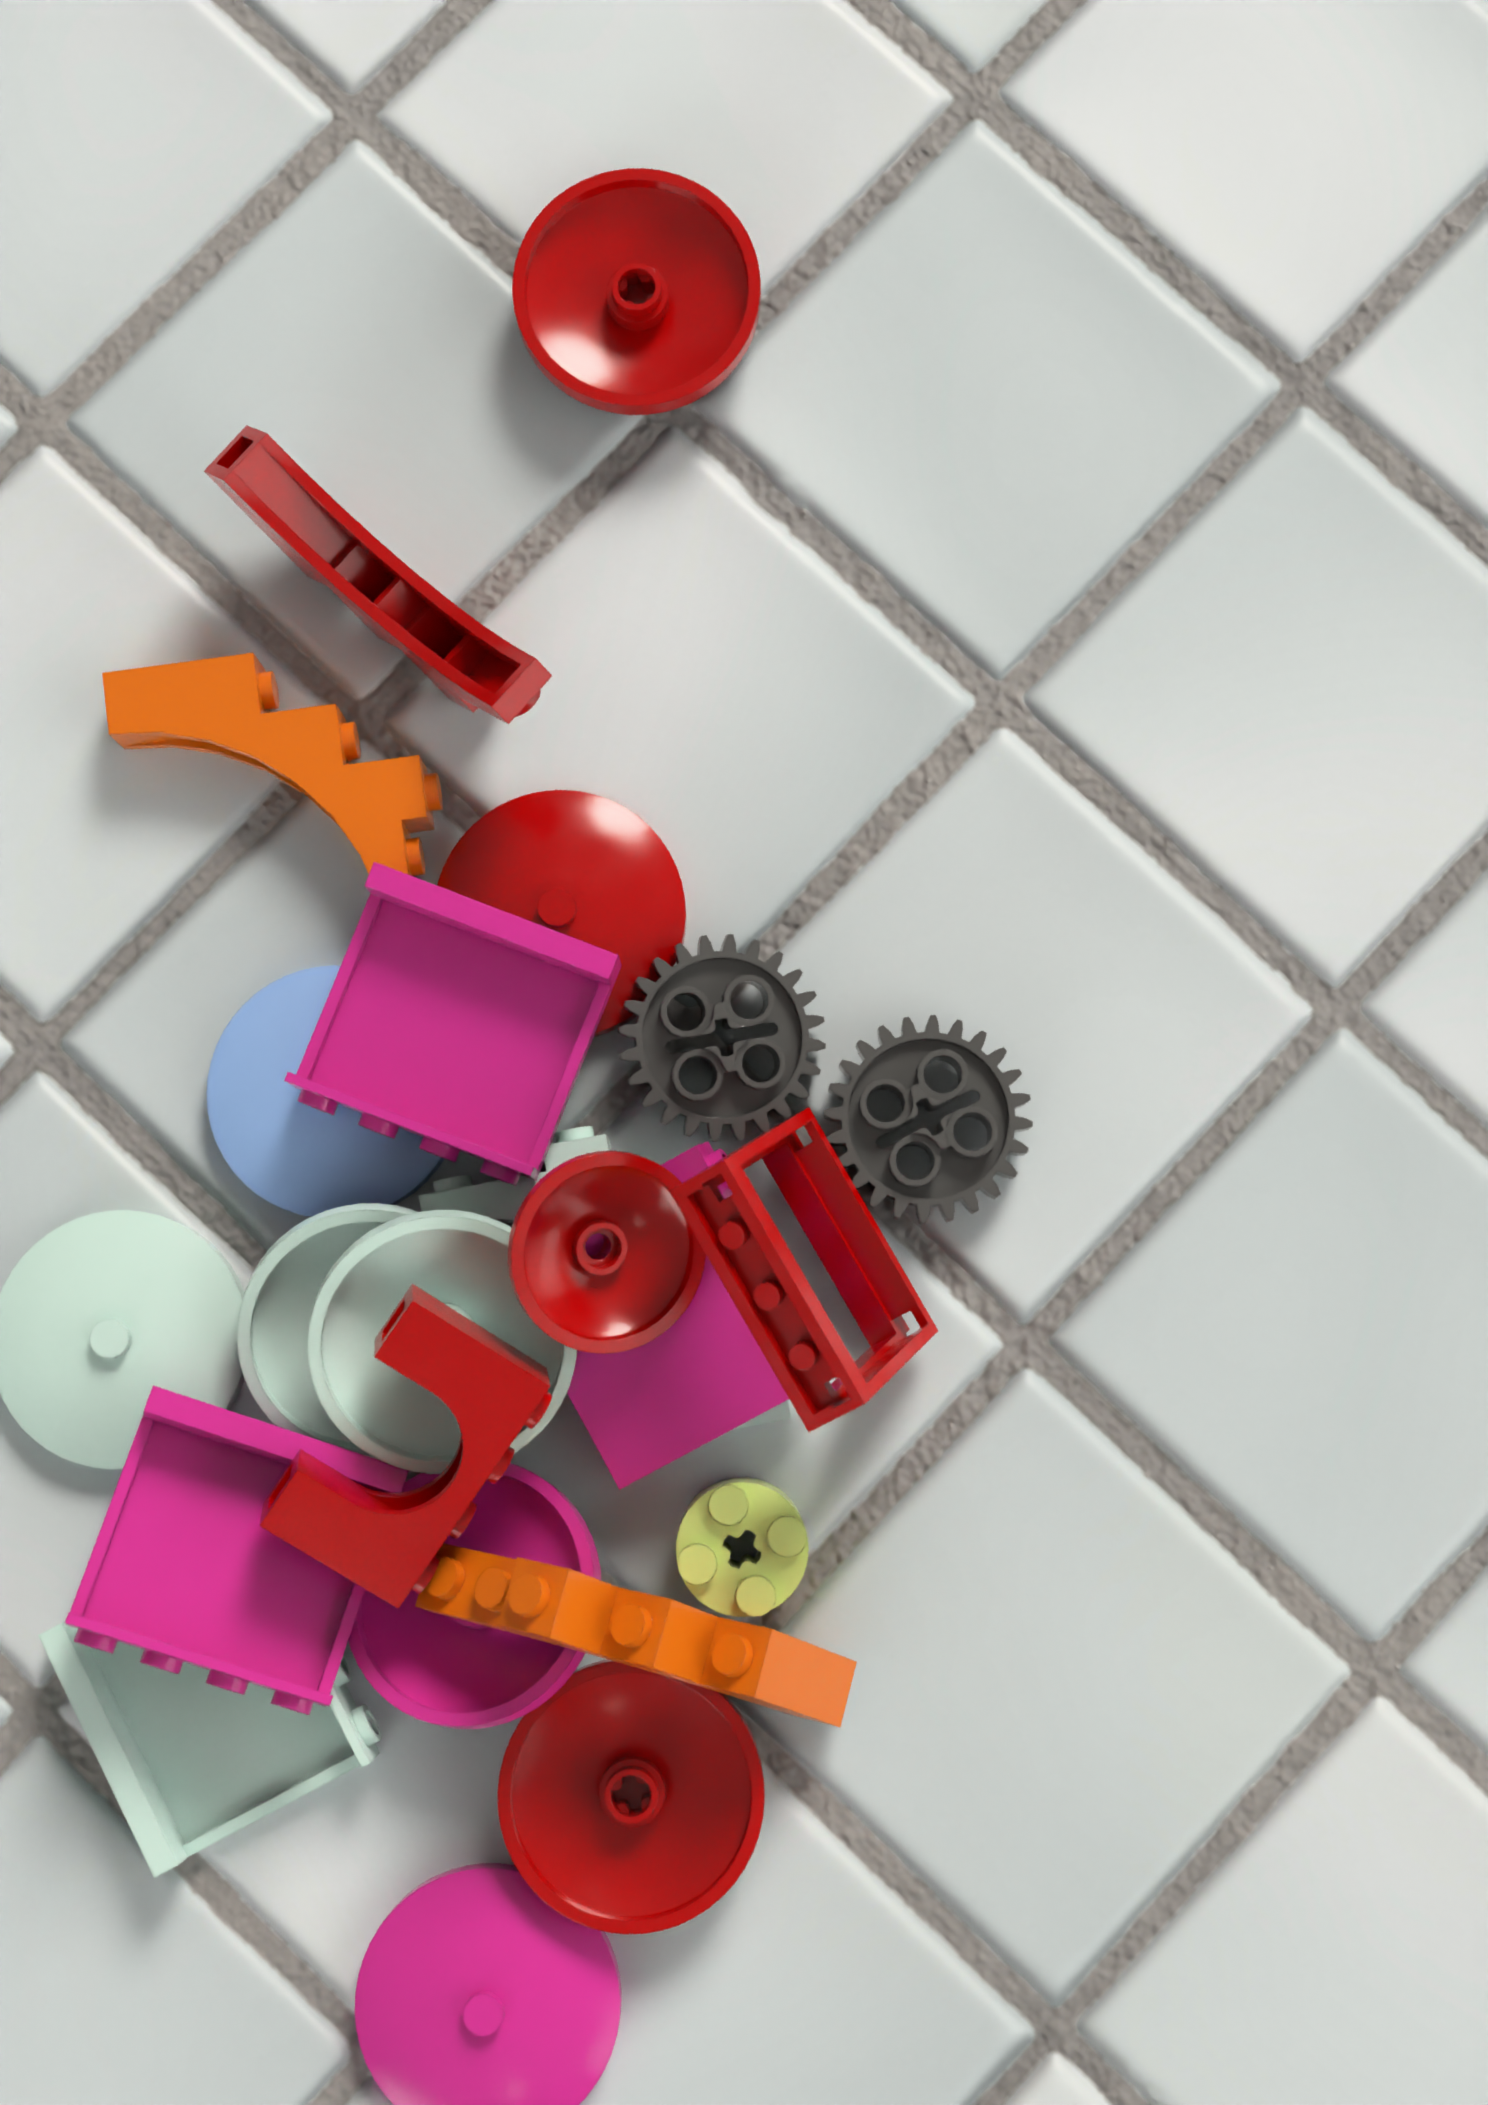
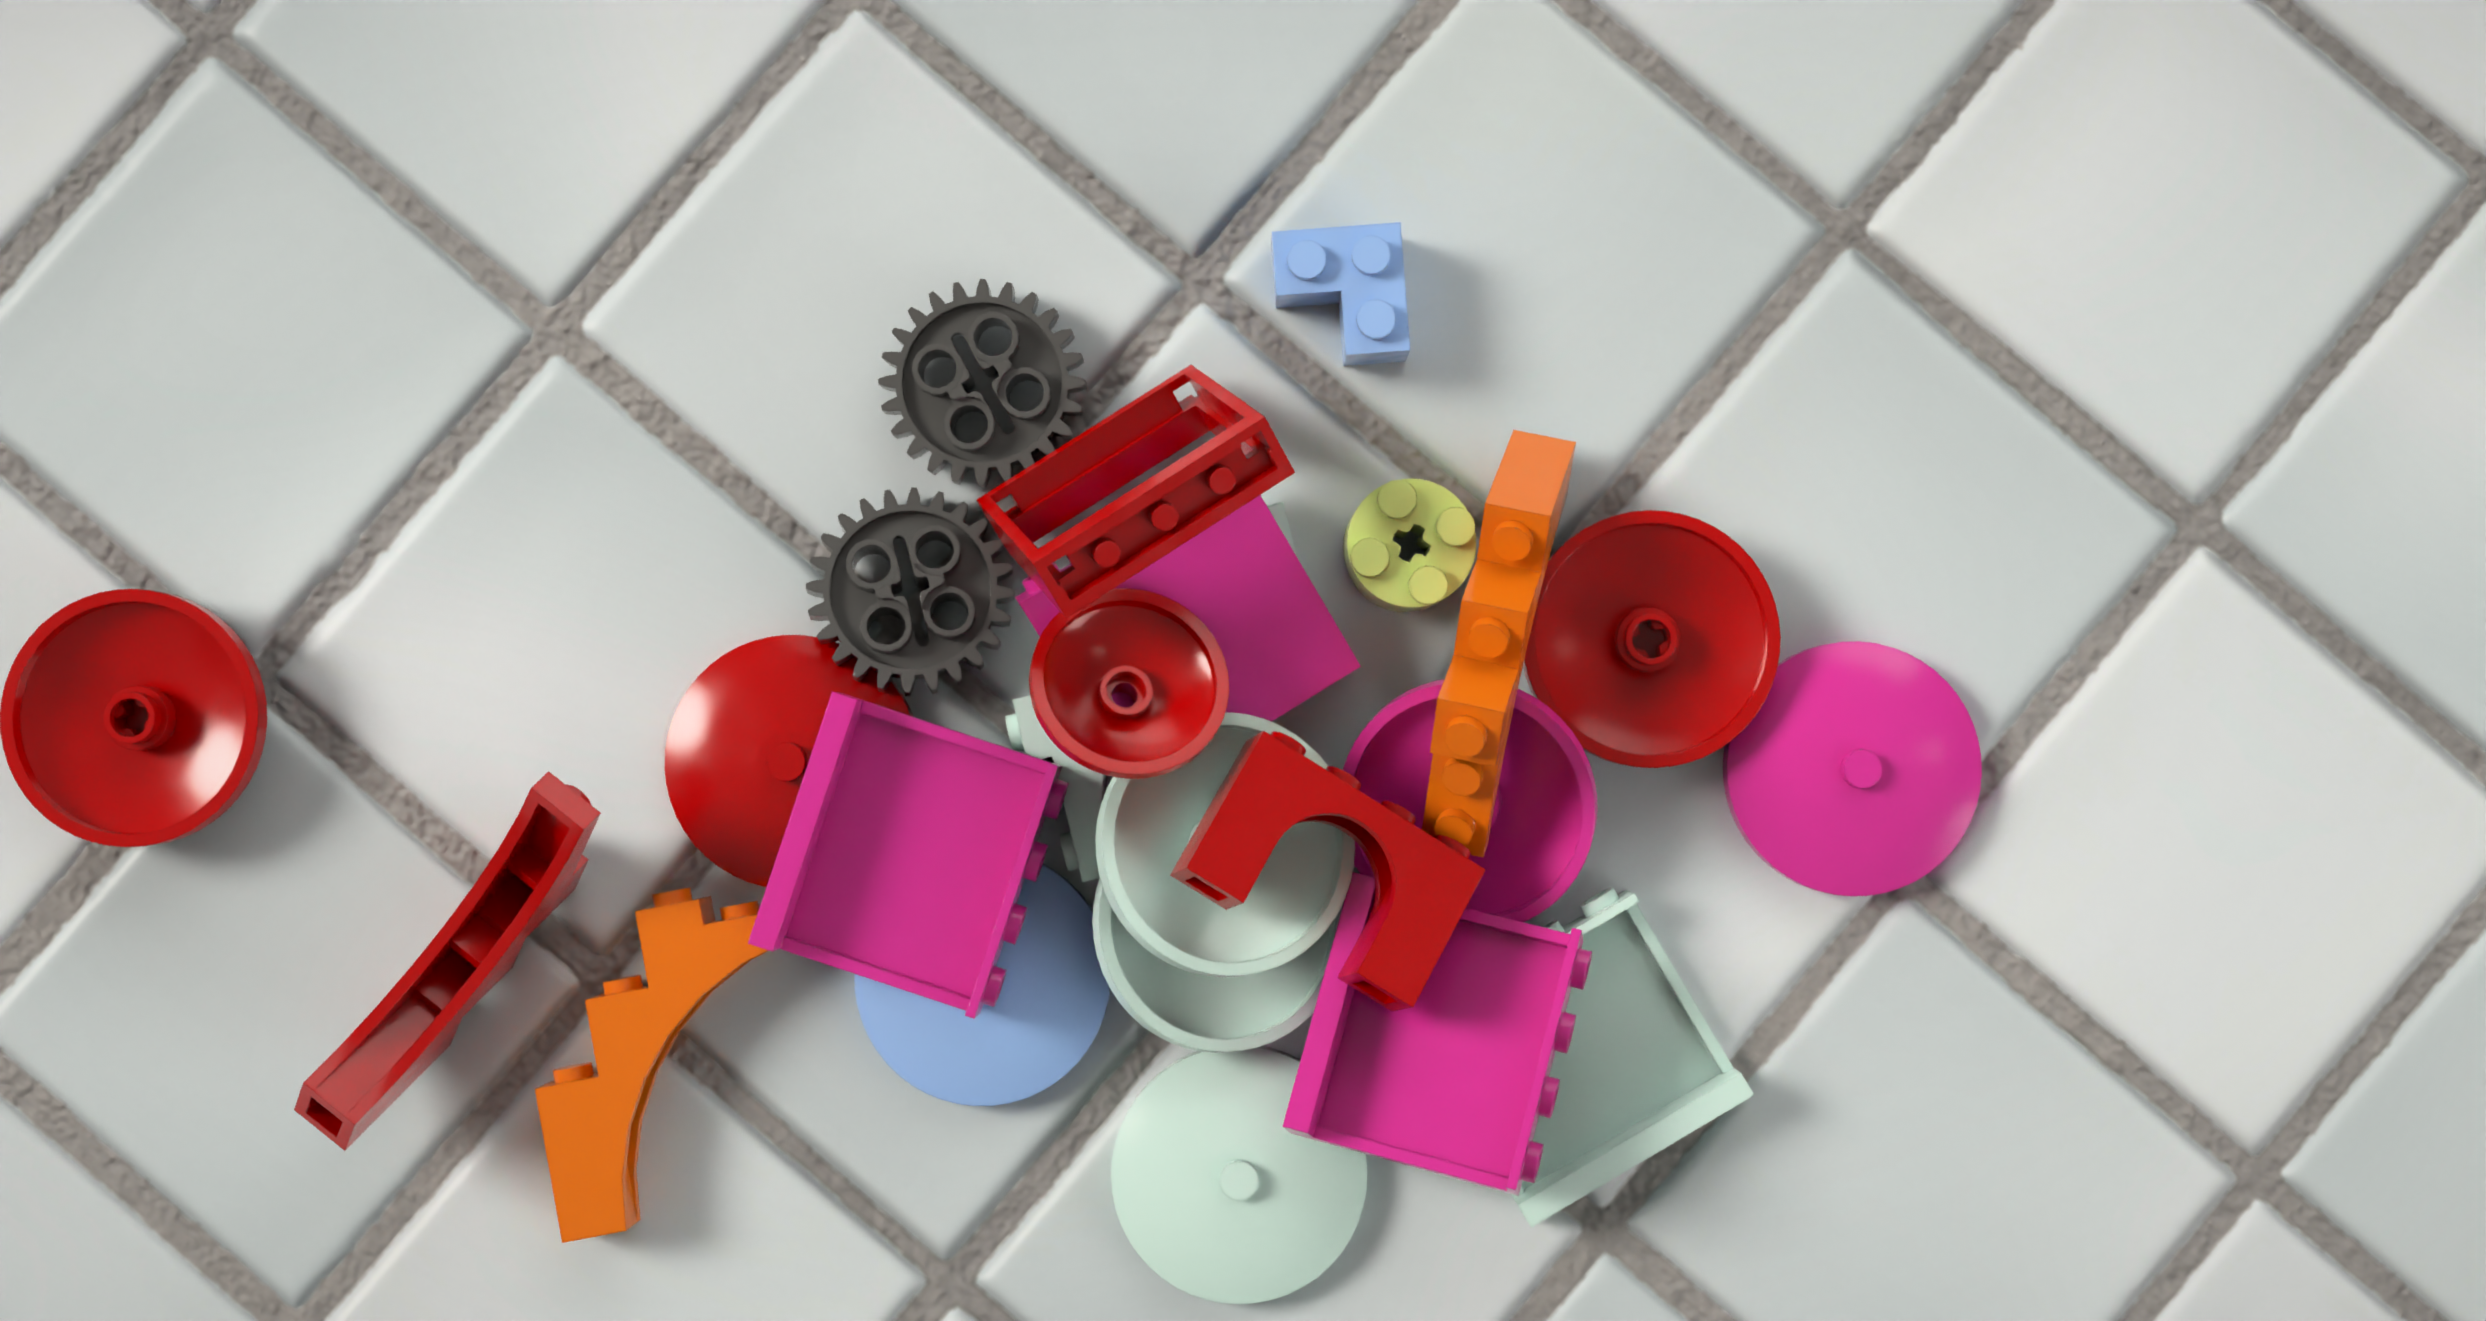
camera: 95 degrees left, 5 degrees up
none -> light blue brick [1271,222,1410,366]

